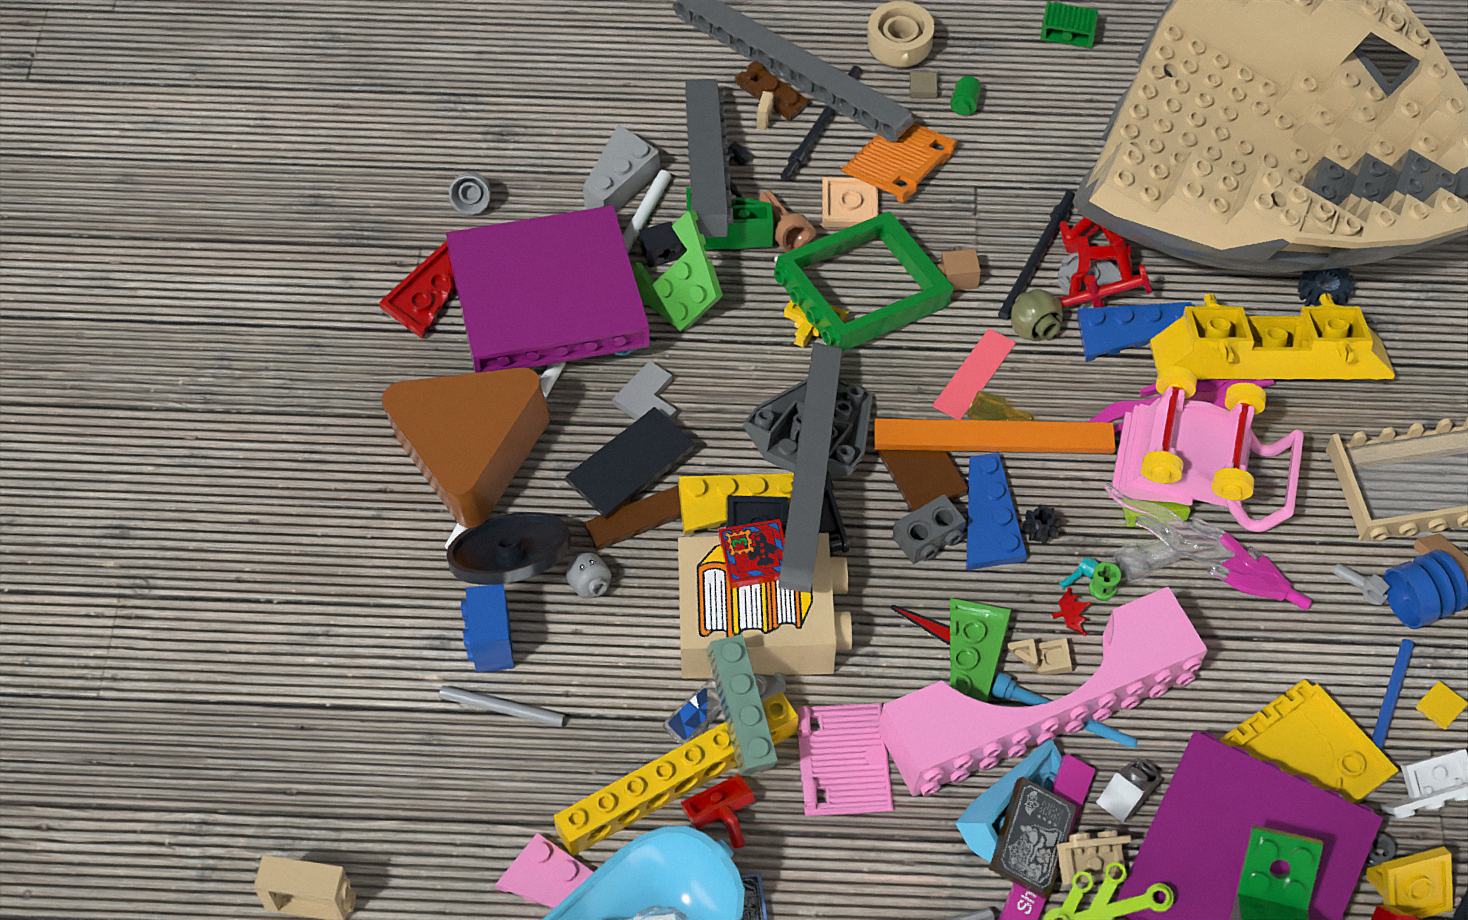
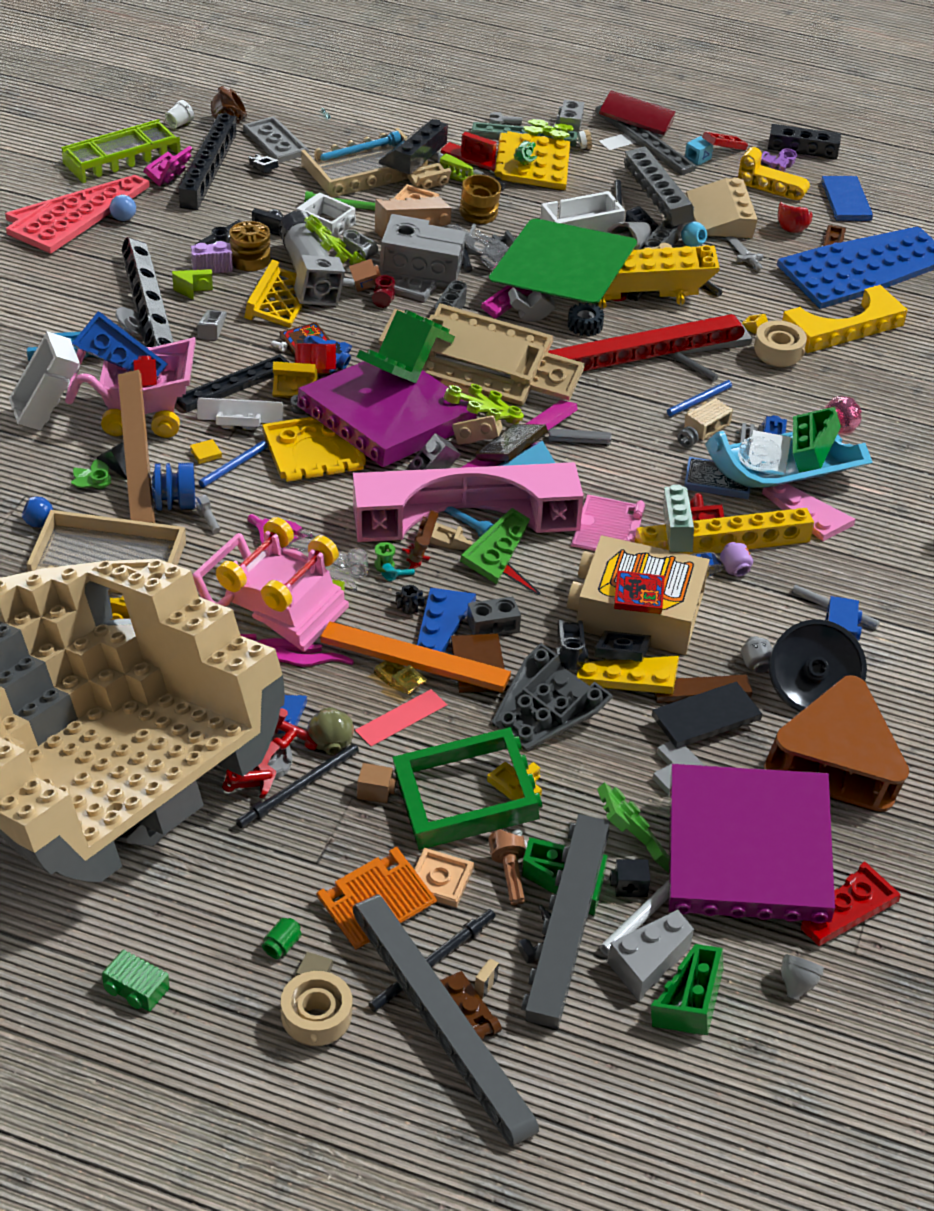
camera: 165 degrees left, 15 degrees down
dark grey beam [778,343,842,593] -> none
none -> reddish brown plate [409,510,439,563]
none -> green wedge [650,944,724,1036]
none -> lavender head [720,542,753,577]

